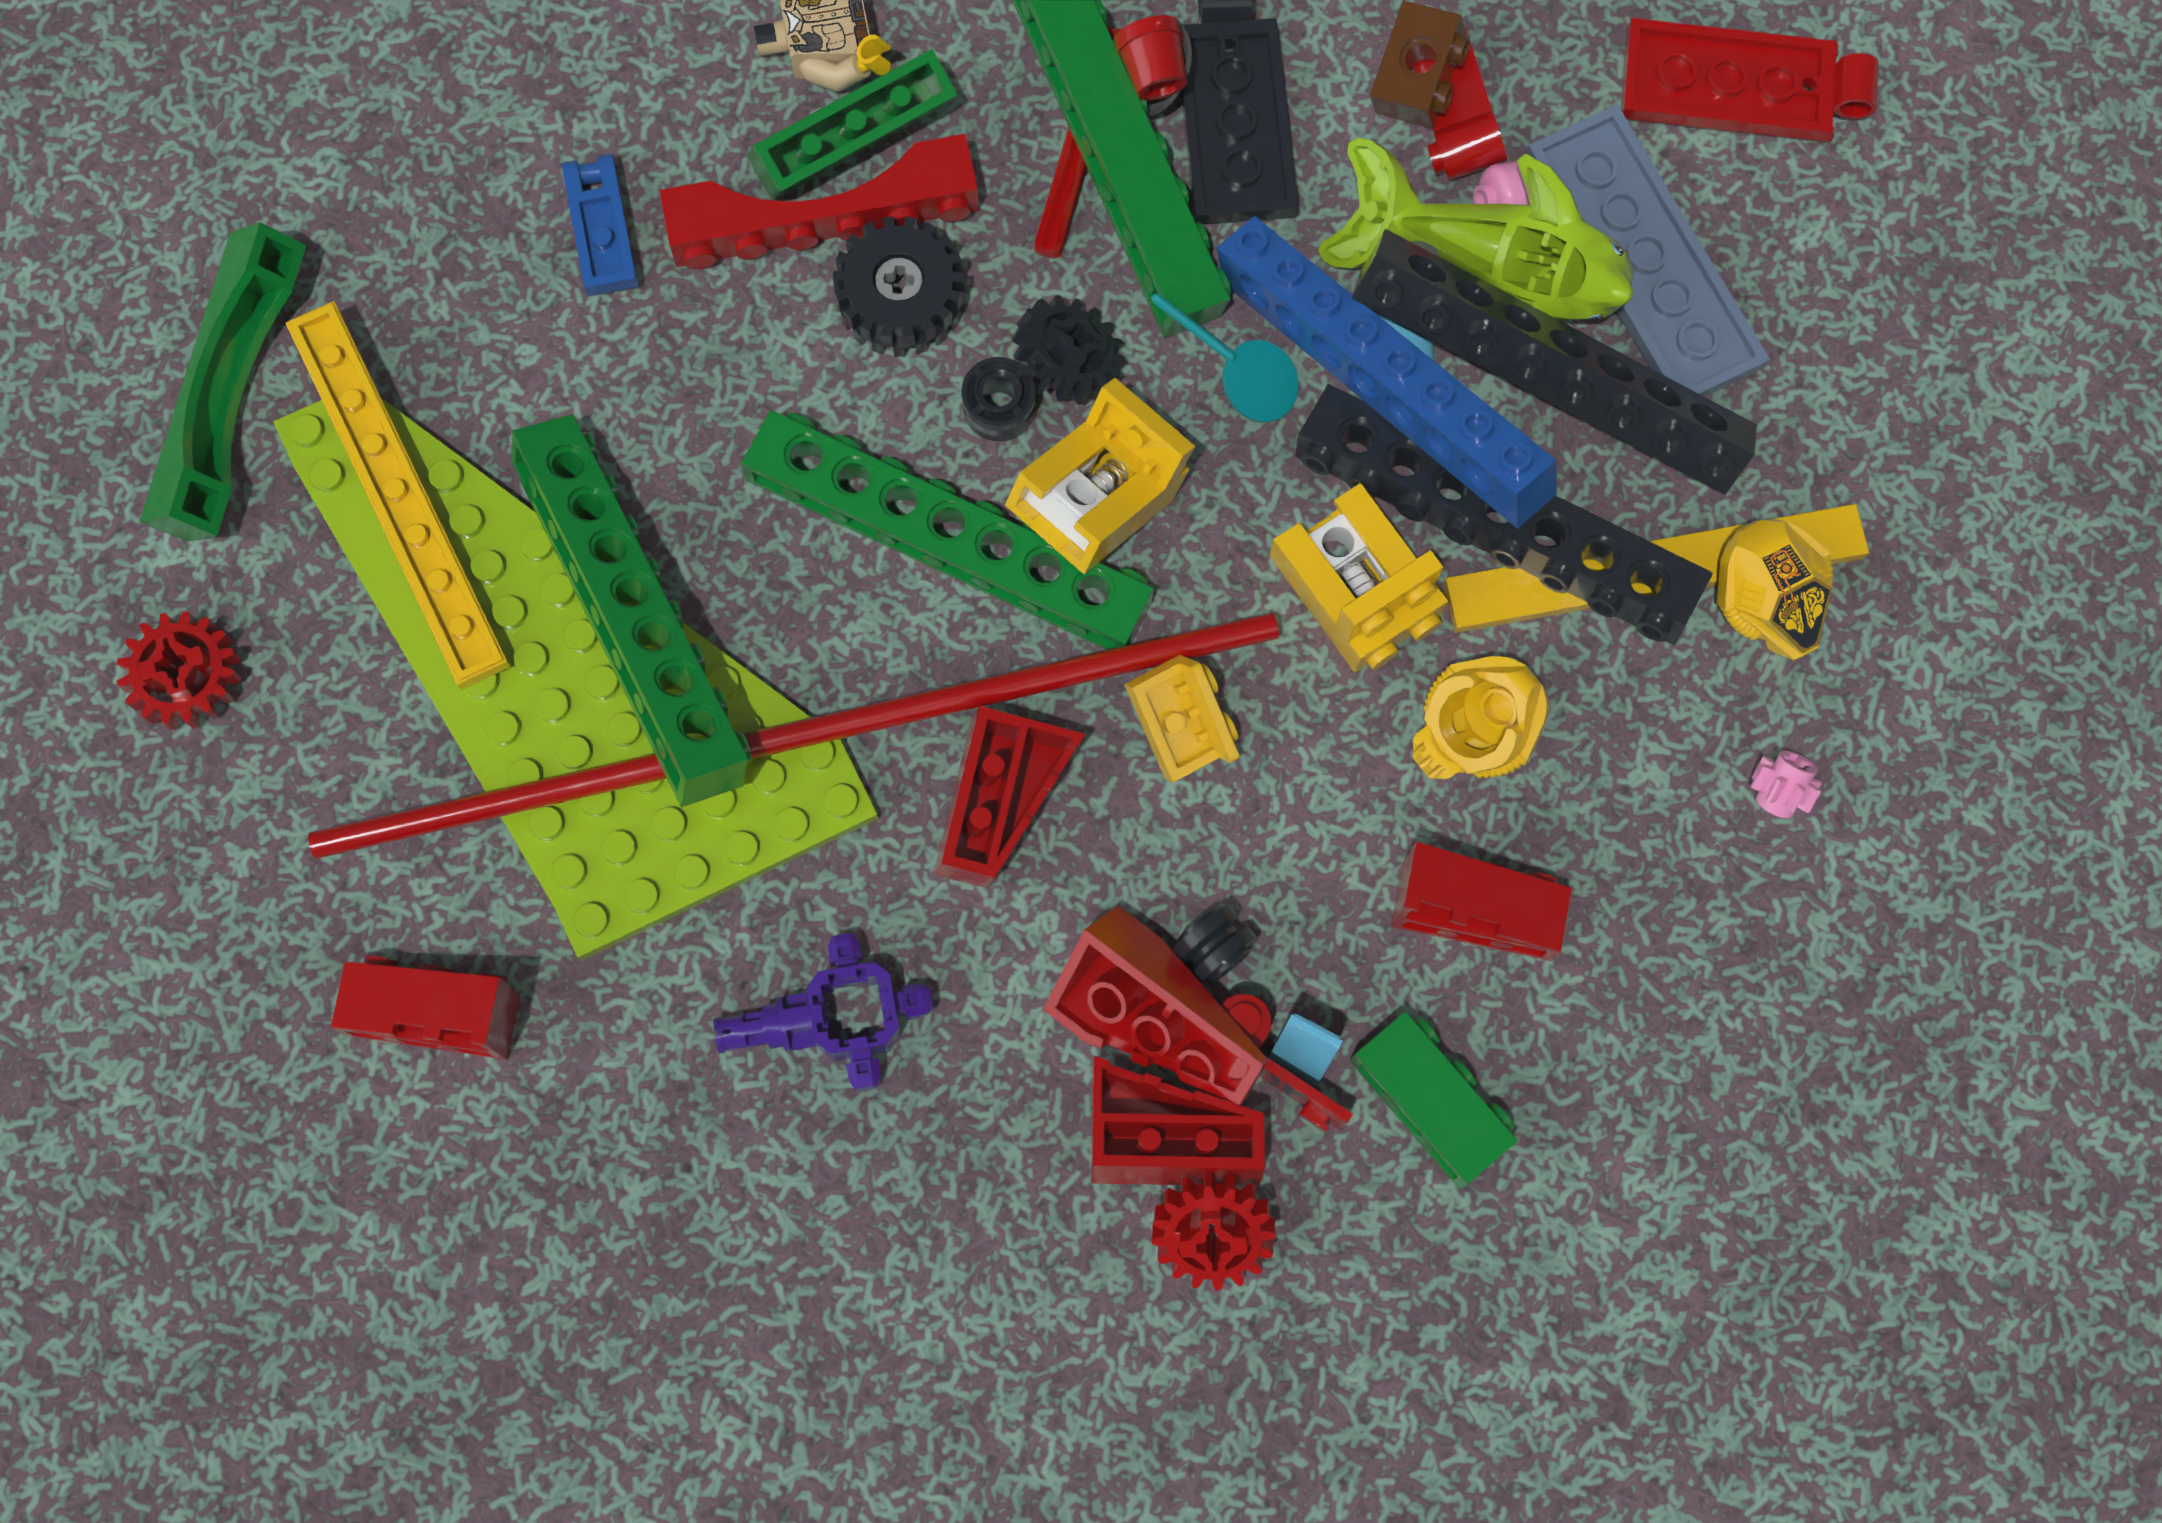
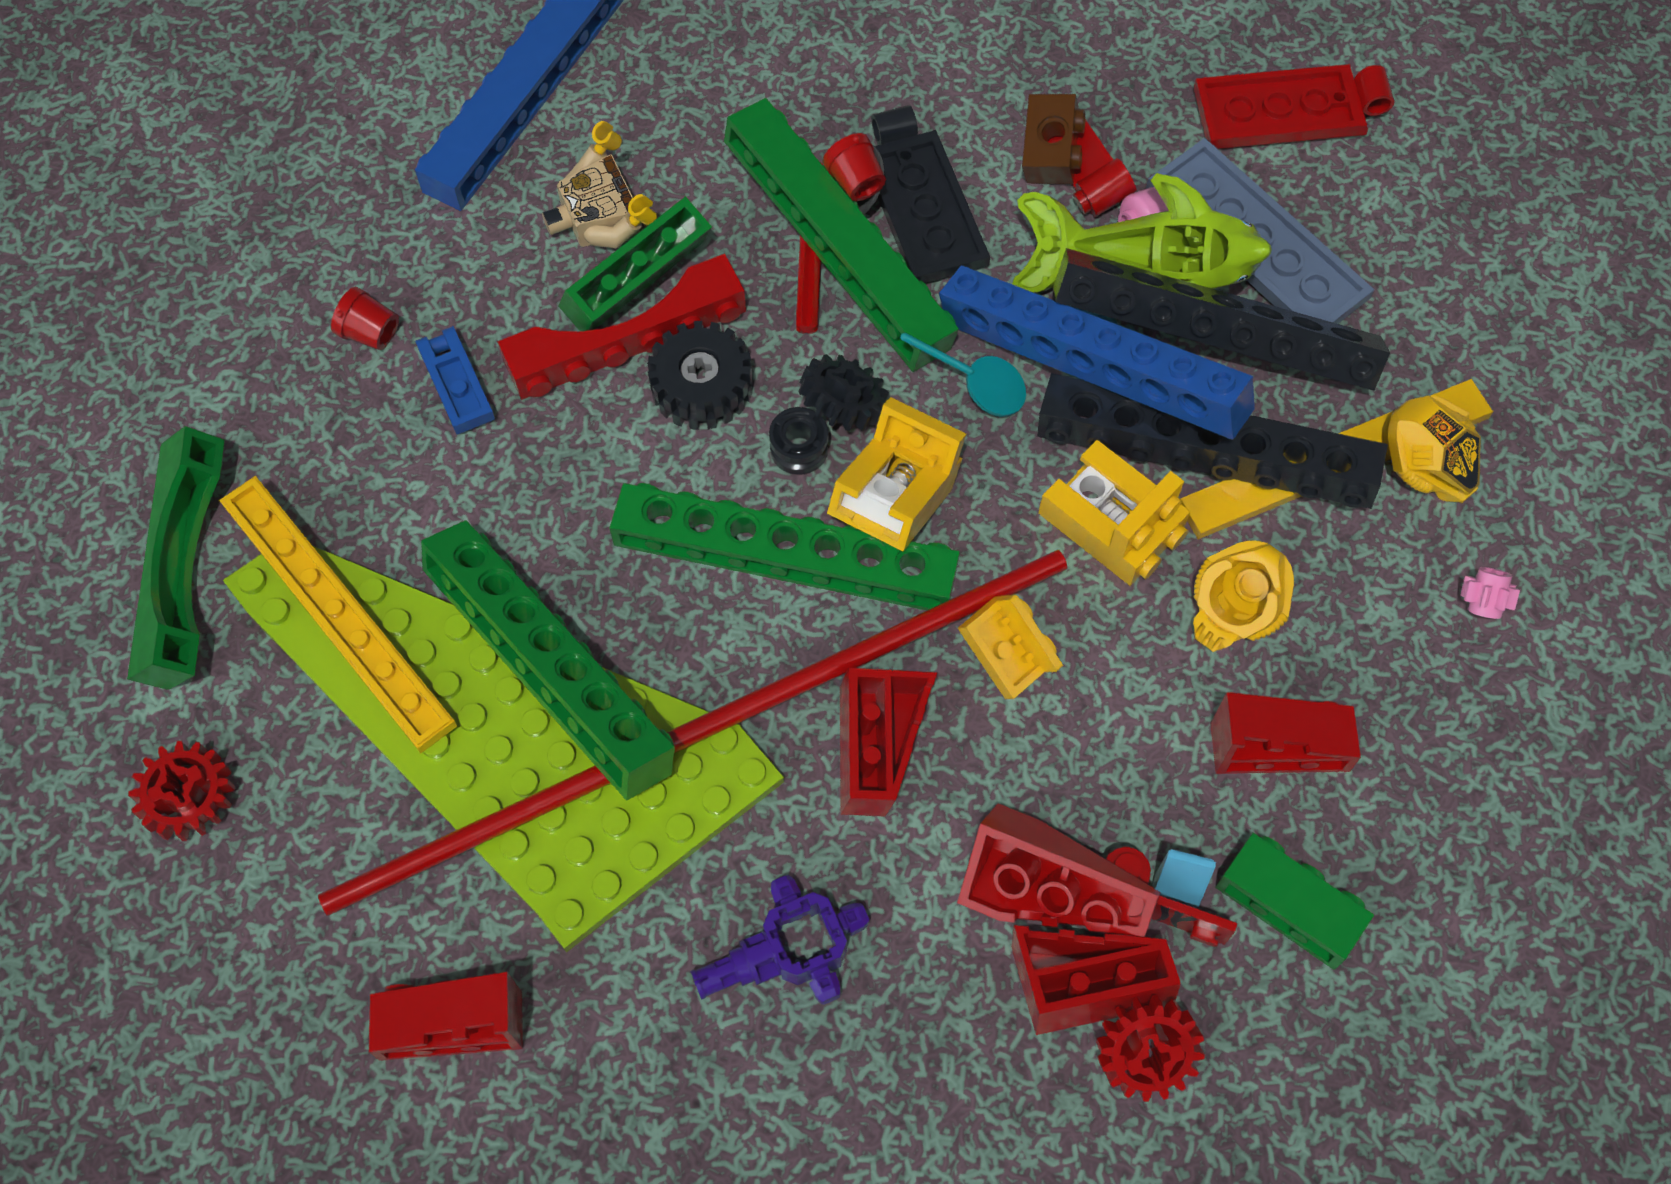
camera: 10 degrees left, 10 degrees down
black wheel [1172,904,1258,986] -> none
none -> red piece [331,286,399,350]

